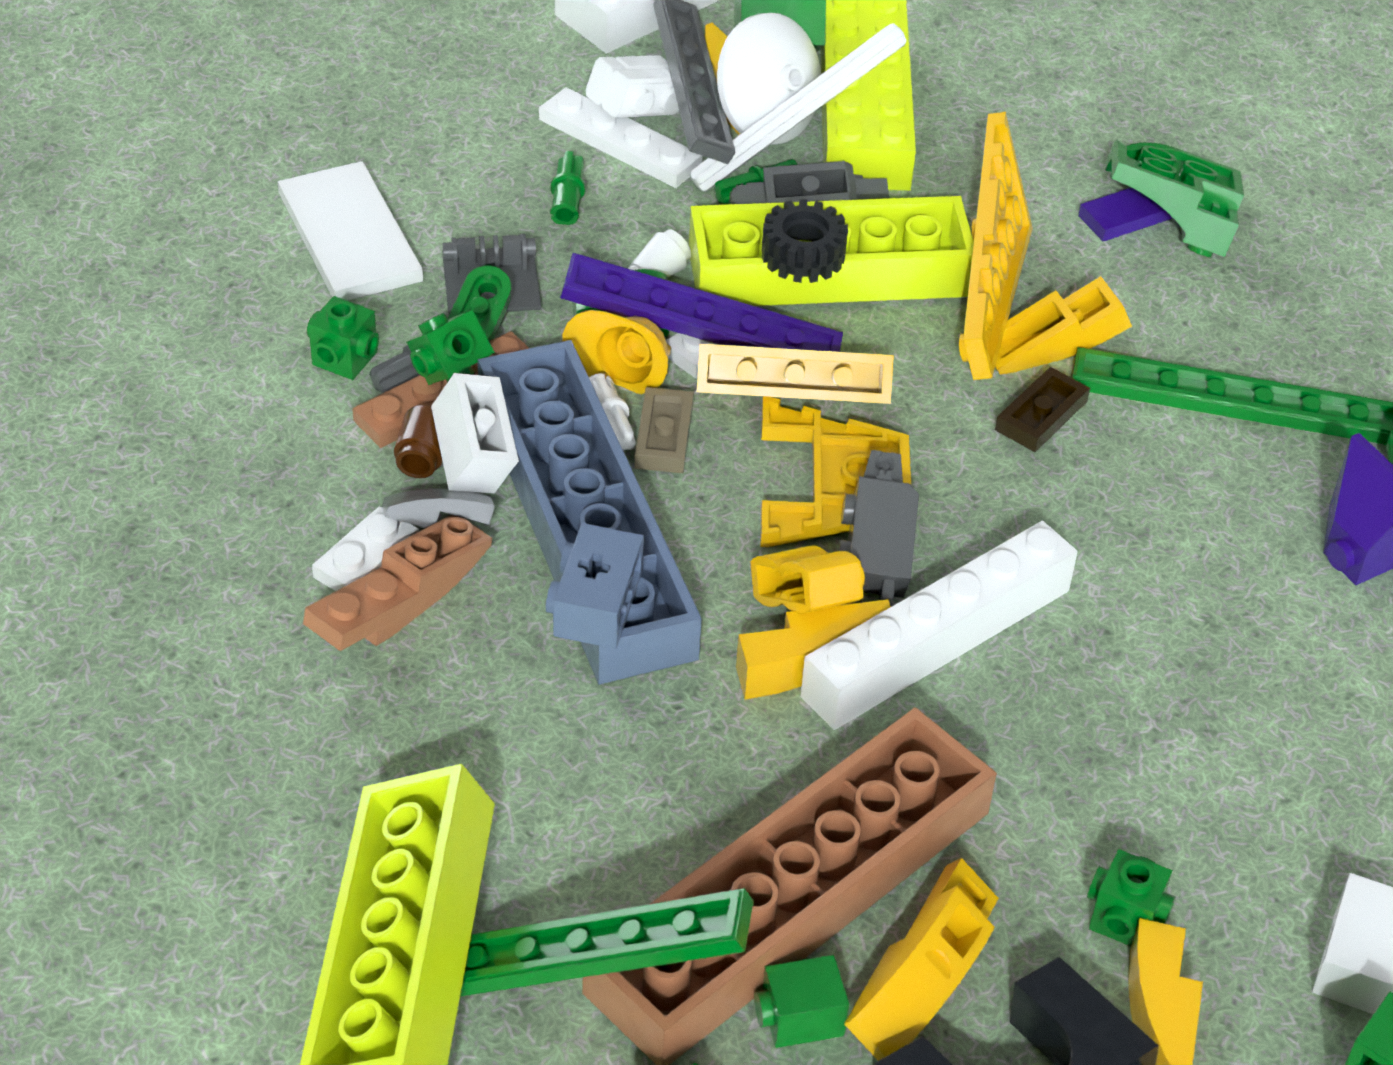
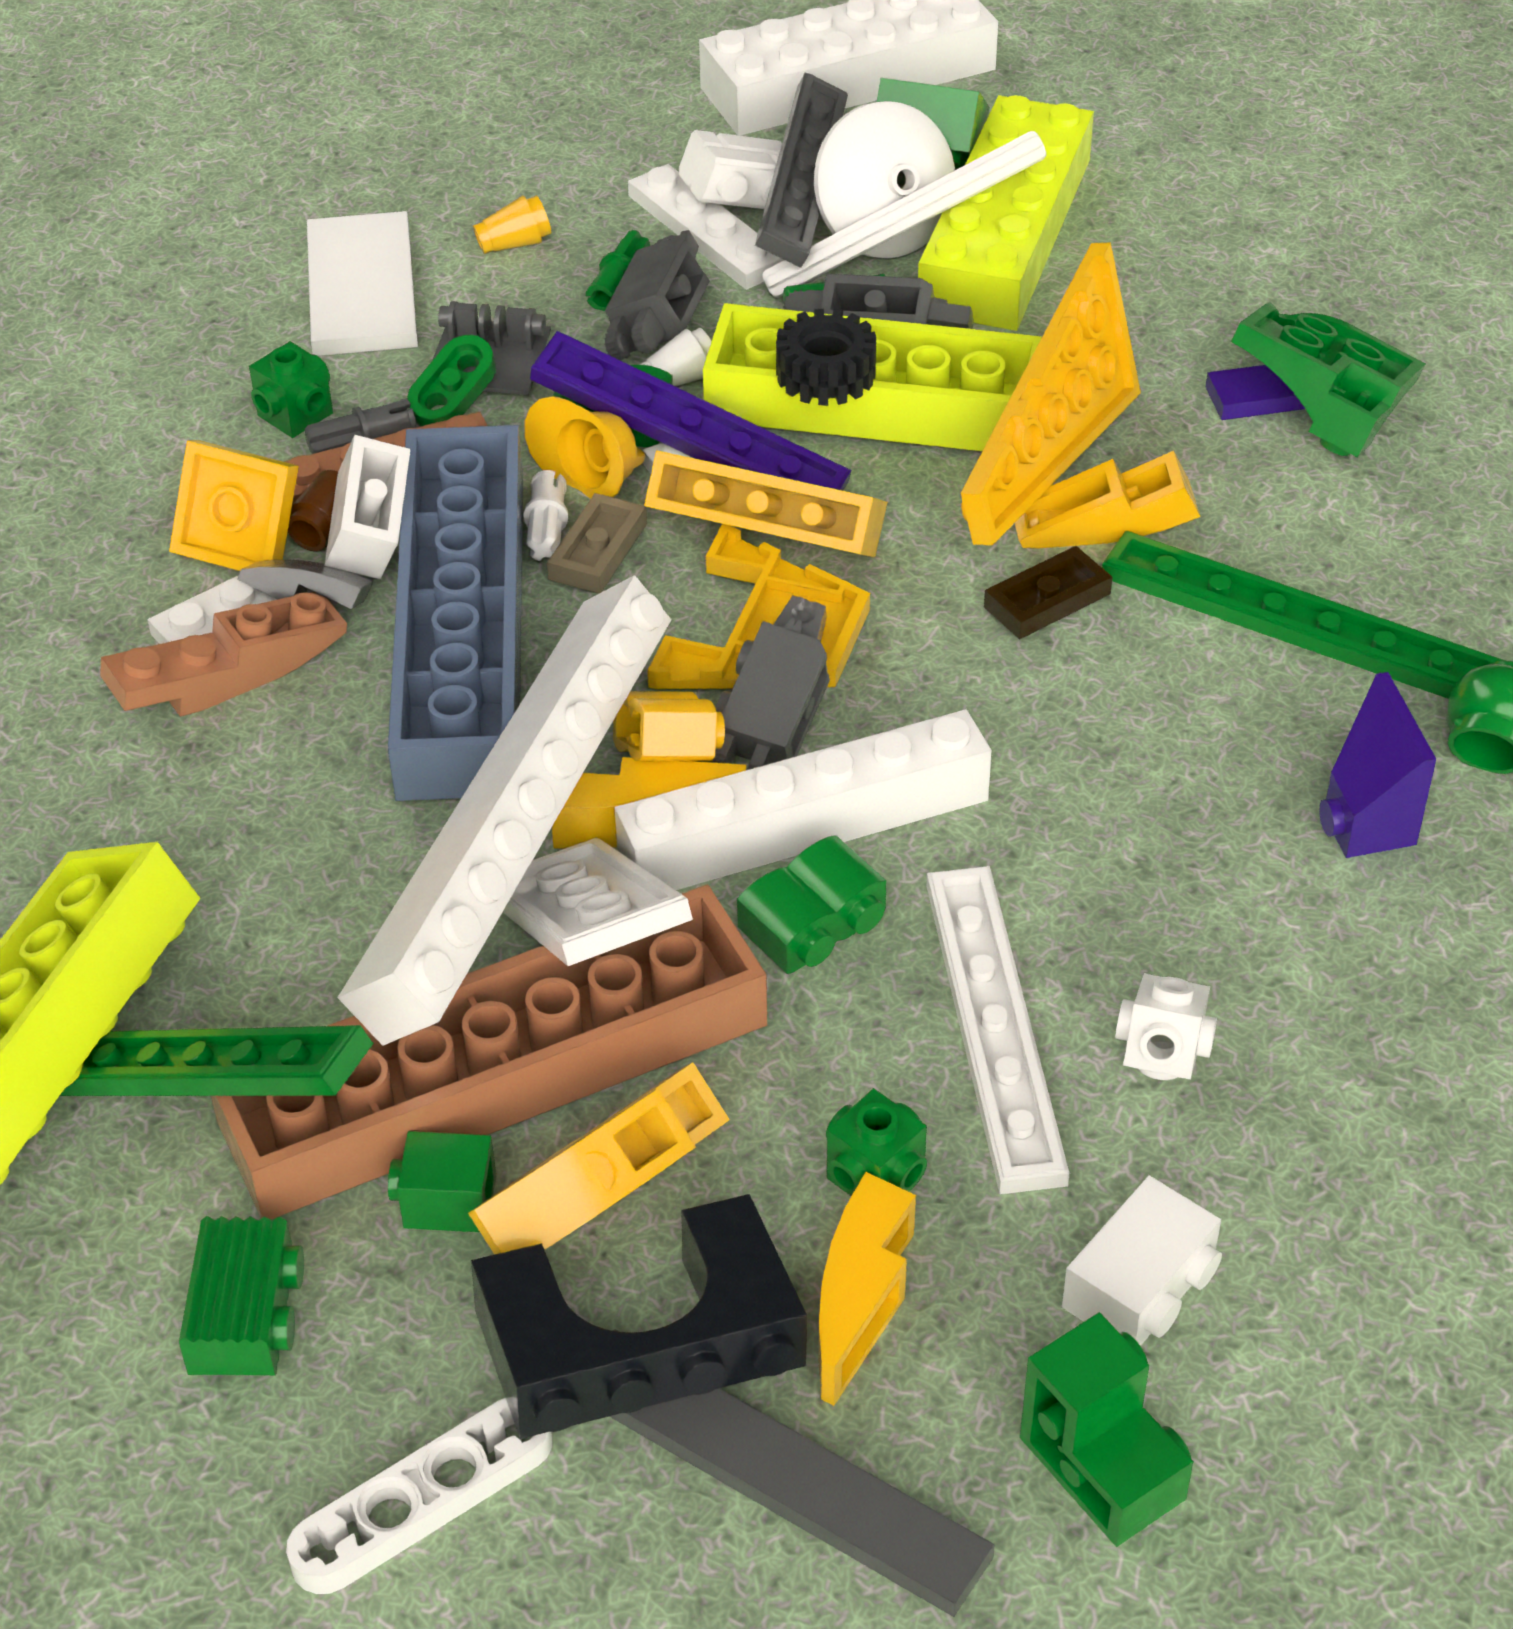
camera: 20 degrees right, 0 degrees up
green brick [406,309,495,385] -> none
sand blue brick [546,523,644,649] -> none
none -> yellow tile [169,440,299,571]
none -> white brick [337,575,672,1046]
none -> yellow cone [473,195,552,254]
none -> white tile [503,837,693,966]
none -> dark grey hinge [604,230,710,361]
none -> green brick [737,835,886,974]
none -> white tile [926,866,1069,1194]
none -> white brick [1115,973,1217,1080]

